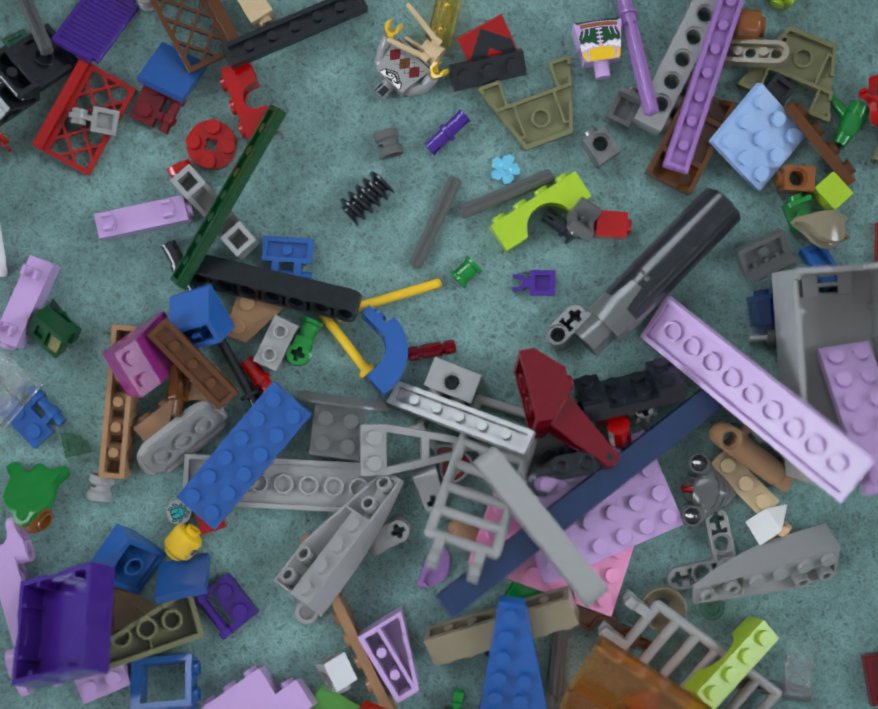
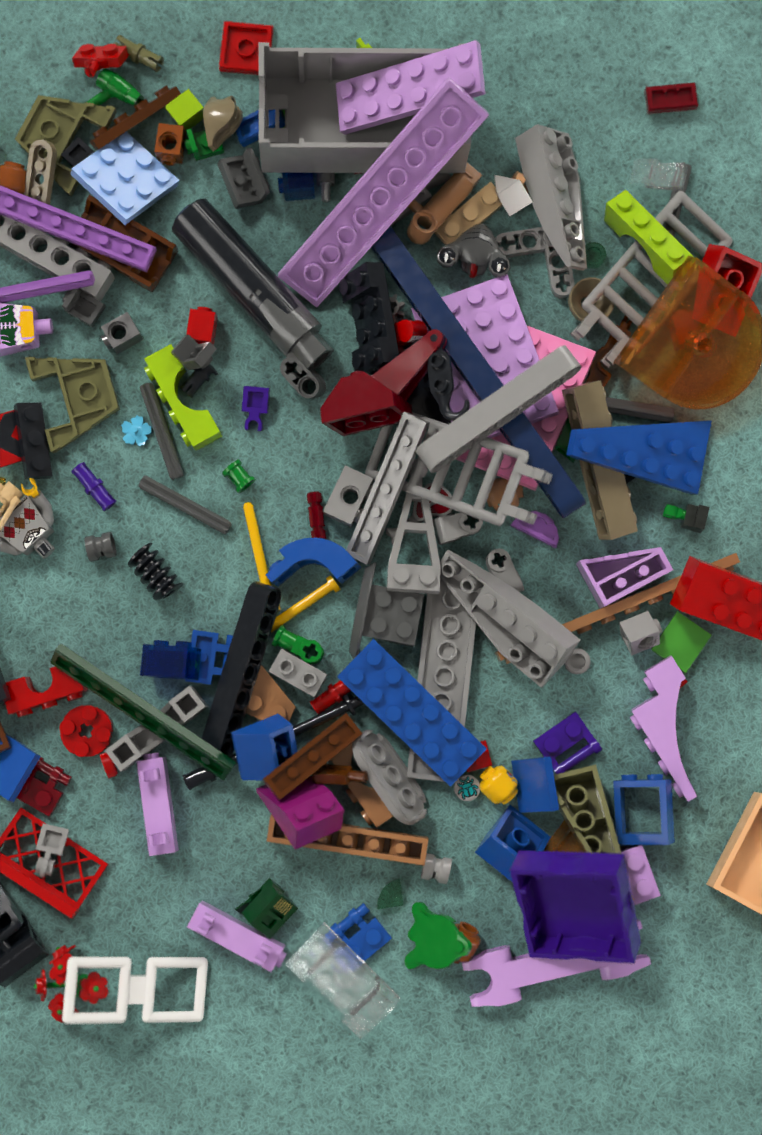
camera: 90 degrees left, 5 degrees down
none -> clear blue brick [140,640,201,680]

